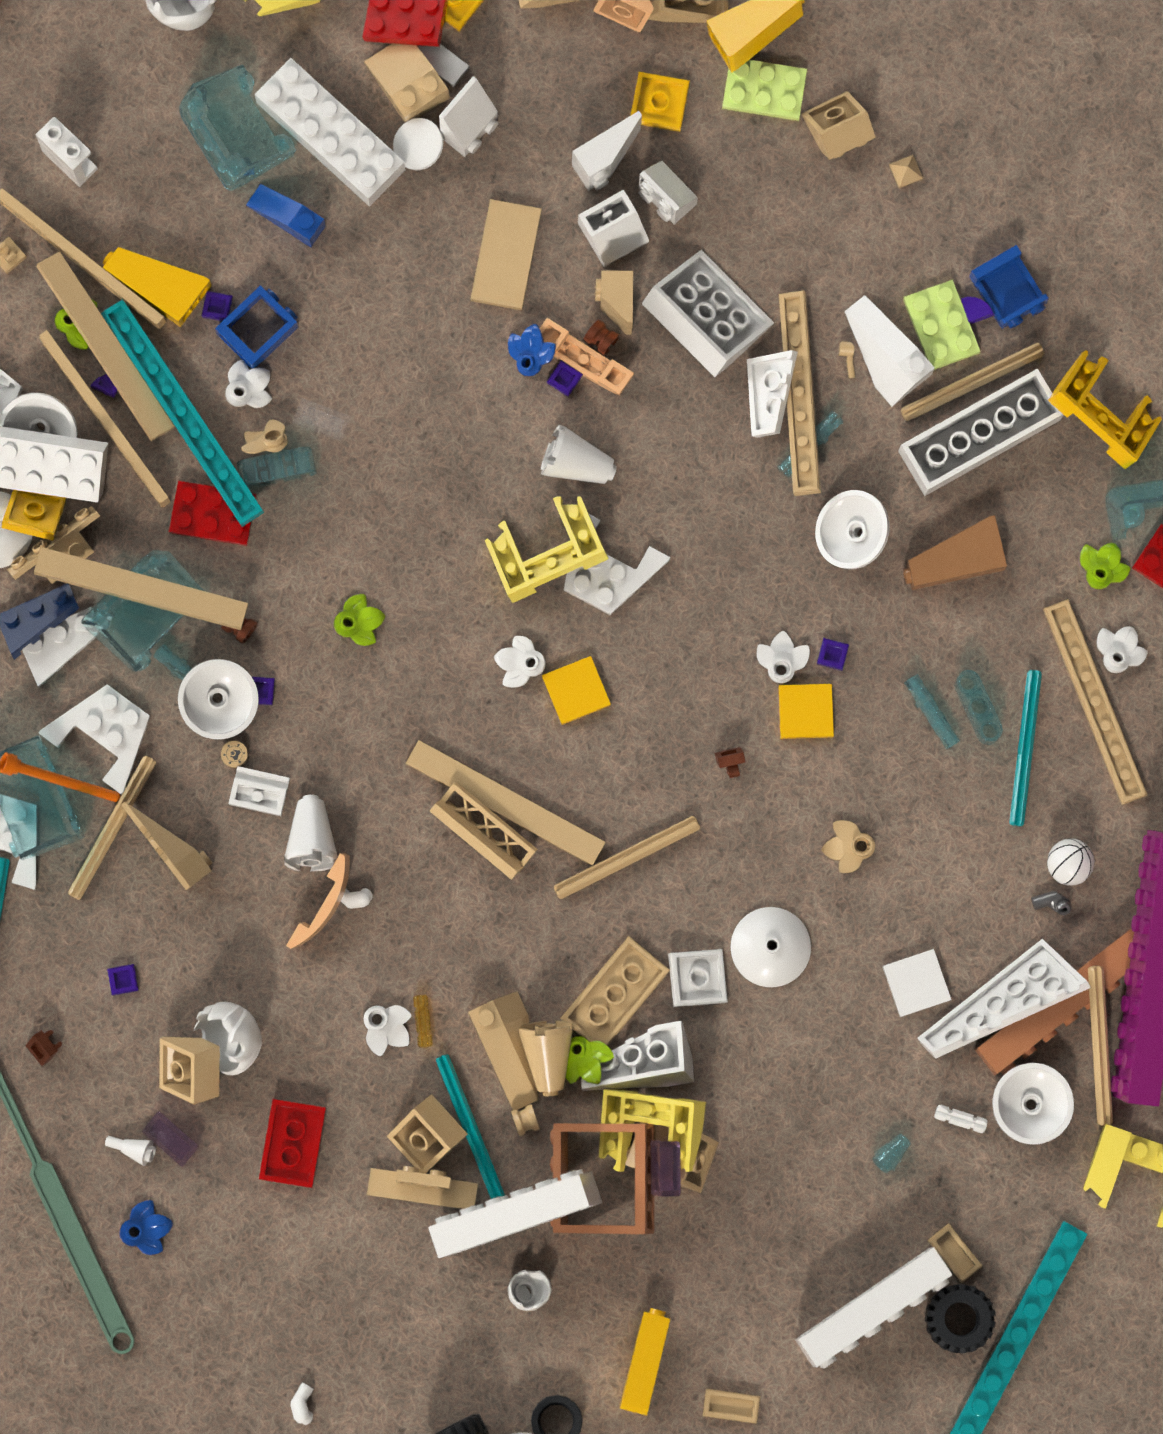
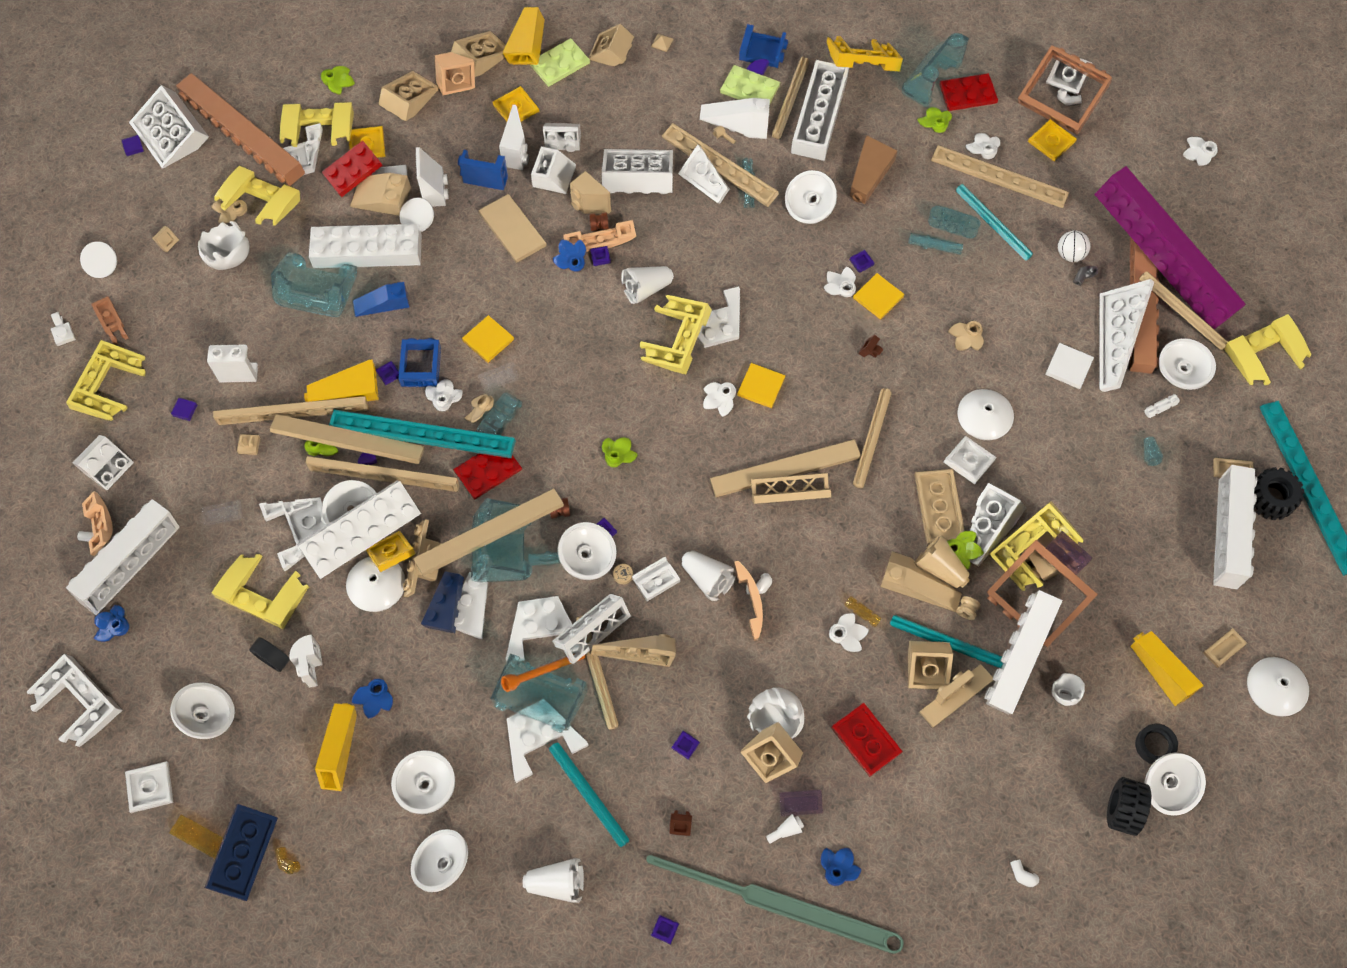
camera: 40 degrees left, 15 degrees down
none -> blue panel [458,150,508,190]
none -> yellow tile [462,315,514,363]
none -> white fence [553,594,631,664]

